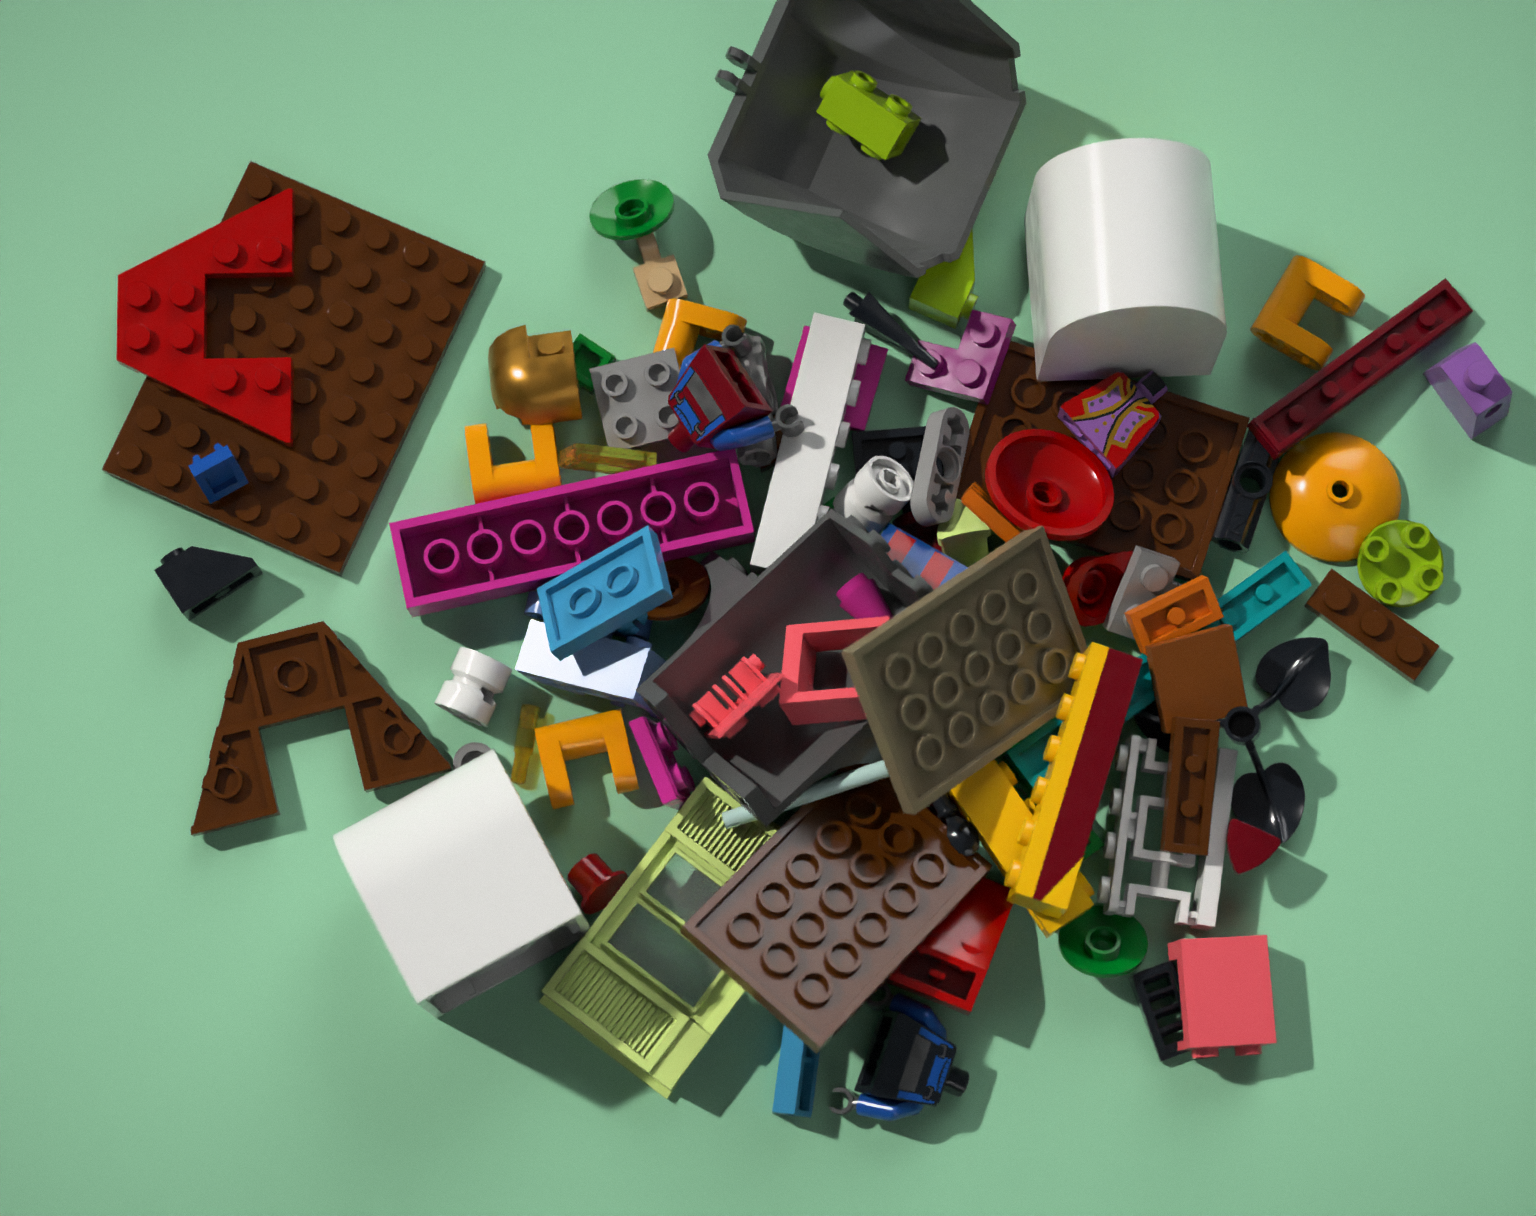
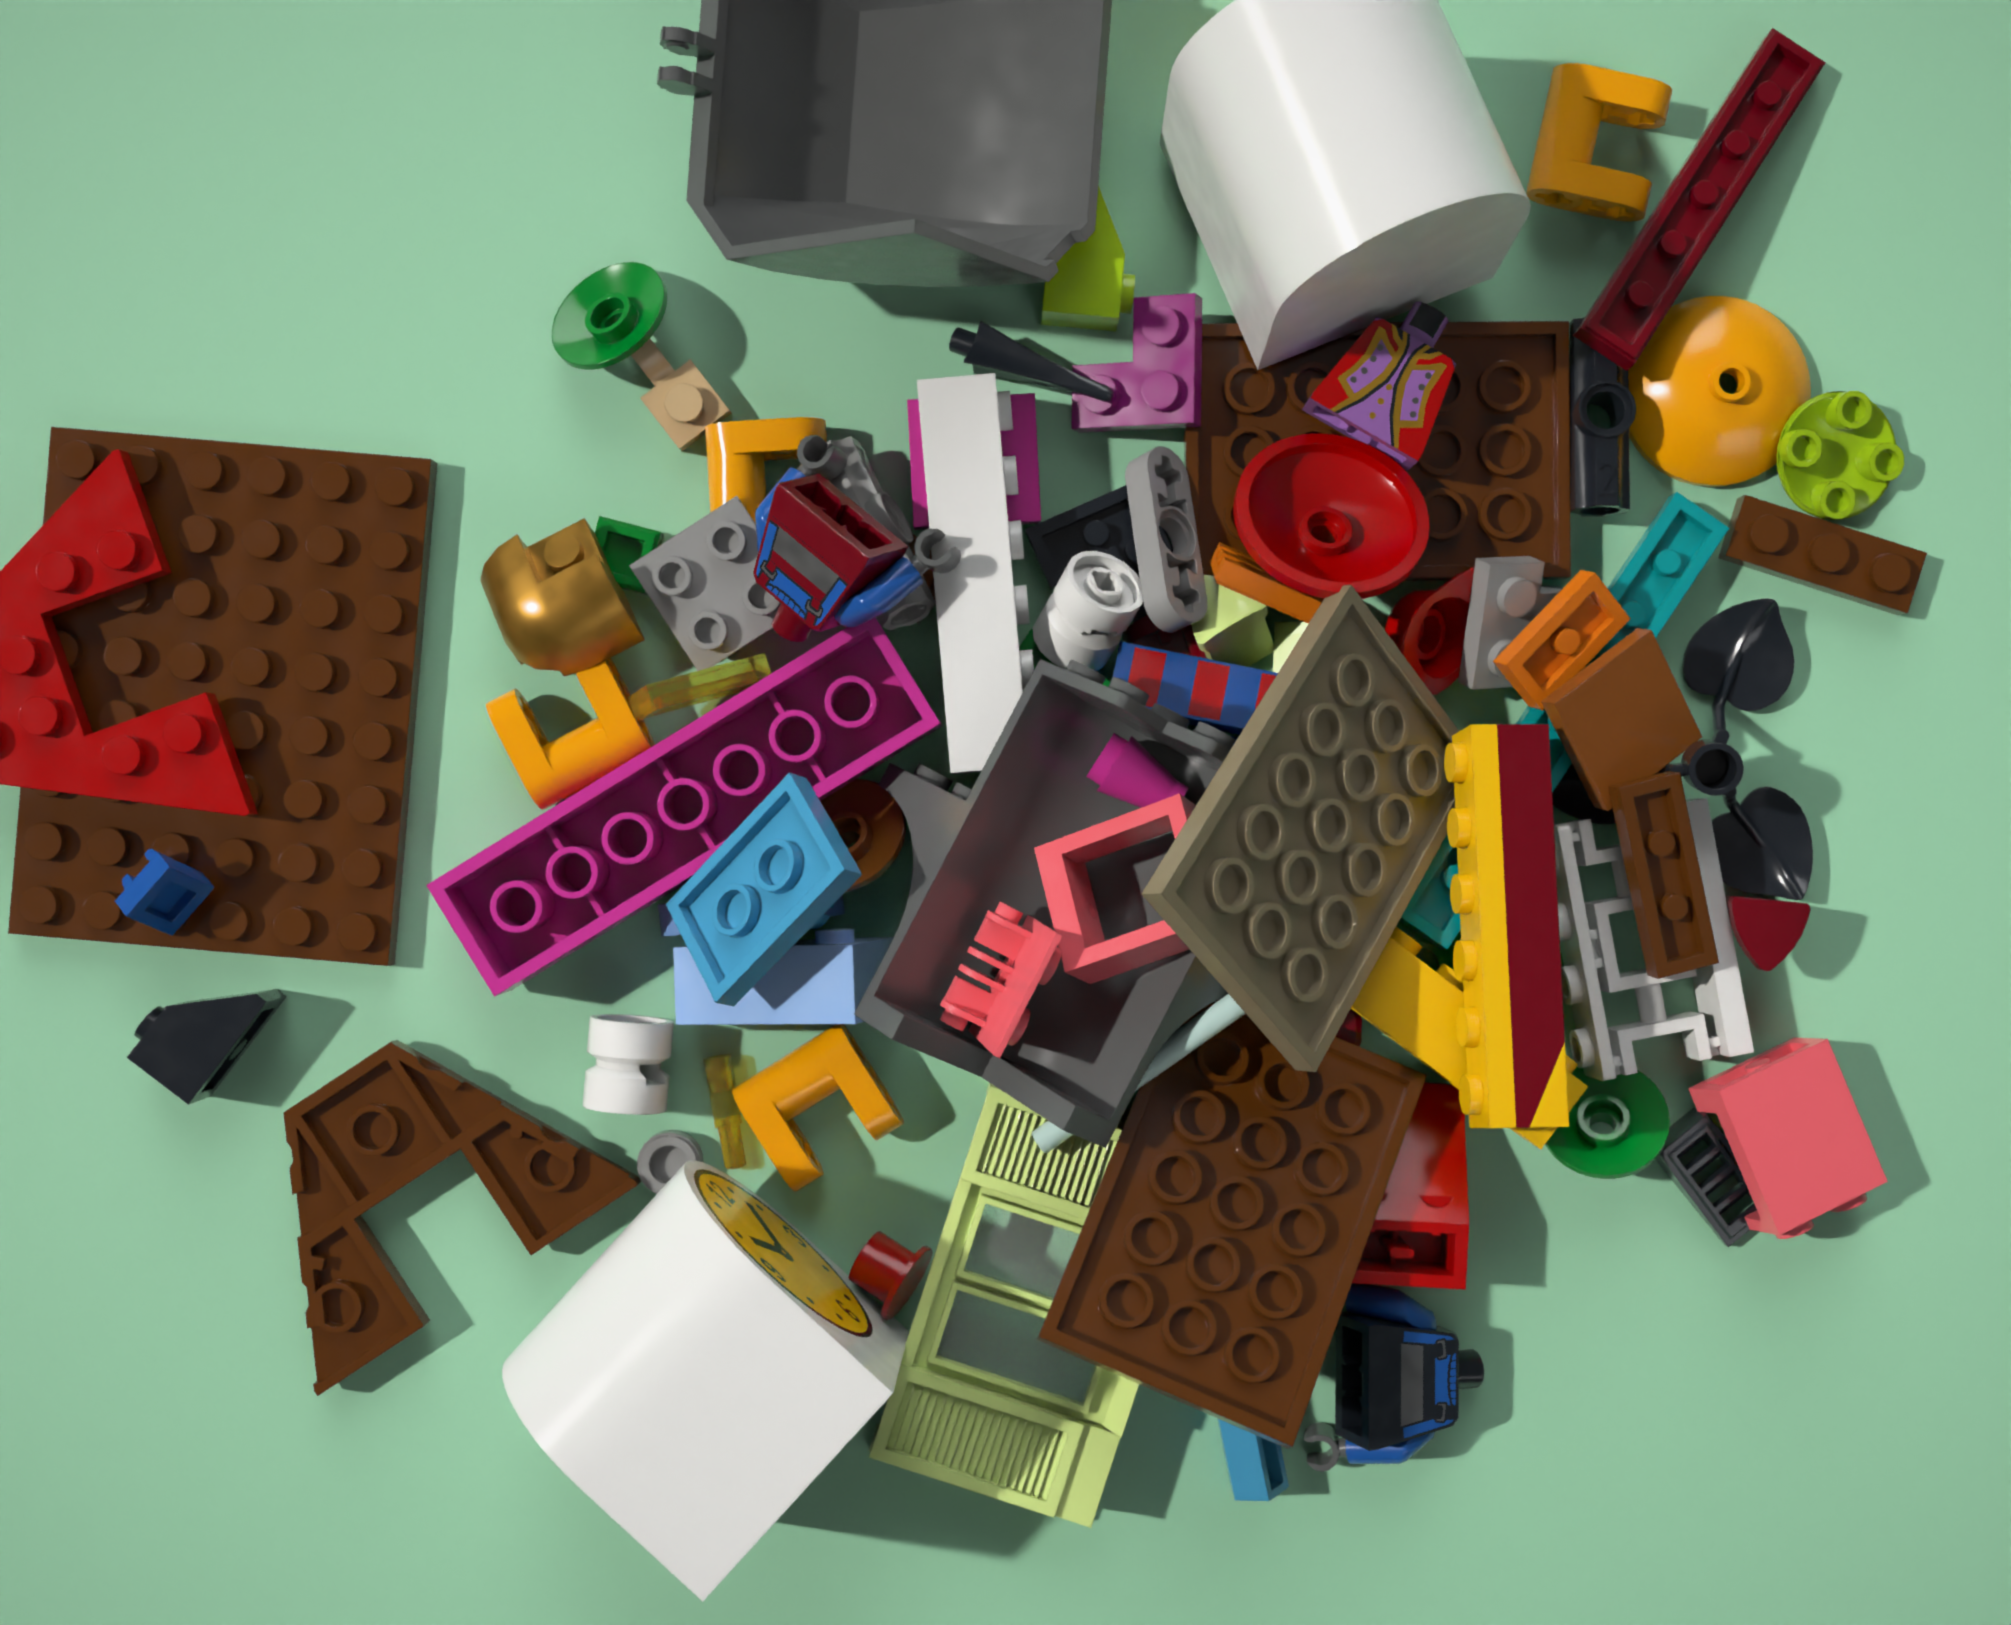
camera: 25 degrees left, 10 degrees up
dark pink tile [629,716,696,810] -> none
lime brick [816,70,922,160] -> none
black piece [932,793,980,857] -> none
medium lavender torso [1423,342,1512,440] -> none

